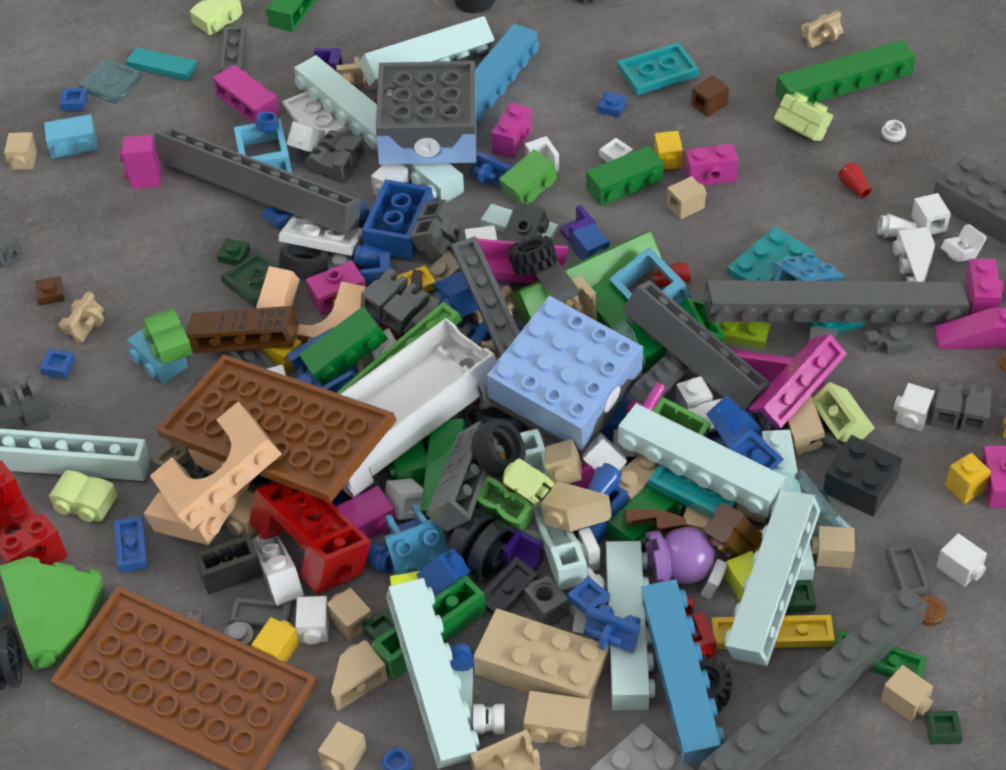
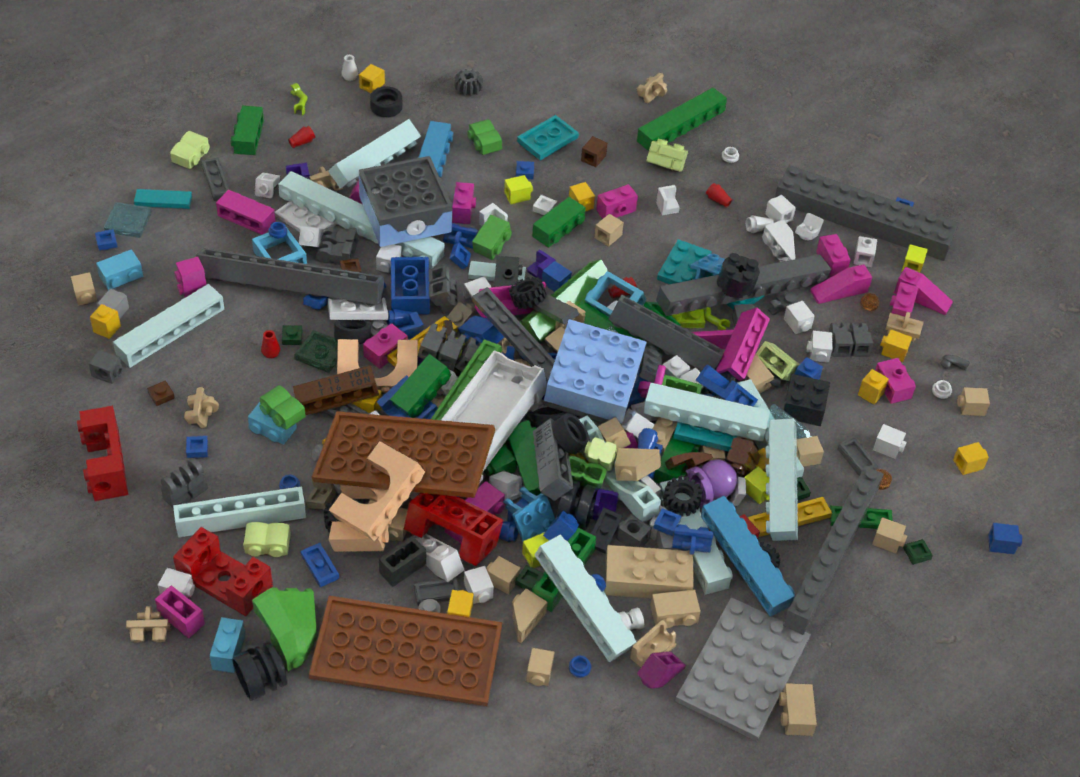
camera: 25 degrees left, 0 degrees up
none -> yellow brick [90,304,121,339]
none -> light grey brick [97,289,129,319]
none -> light aqua brick [113,284,224,368]
none -> white bracket [255,173,280,198]
none -> red cone [261,330,280,358]
none -> blue plate [279,475,300,490]
none -> red cone [288,126,315,148]
none -> reddish brown plate [340,258,361,273]
none -> blue plate [450,243,471,269]
none -> bright green brick [467,119,502,155]
none -> neon yellow brick [504,175,533,205]
none -> white panel [656,185,680,215]
none -> black tyre [663,476,702,517]
none -> lime arm [702,307,730,330]
none -> black brick [717,253,760,298]
none -> white brick [784,301,815,334]
none -> blue brick [795,357,823,380]

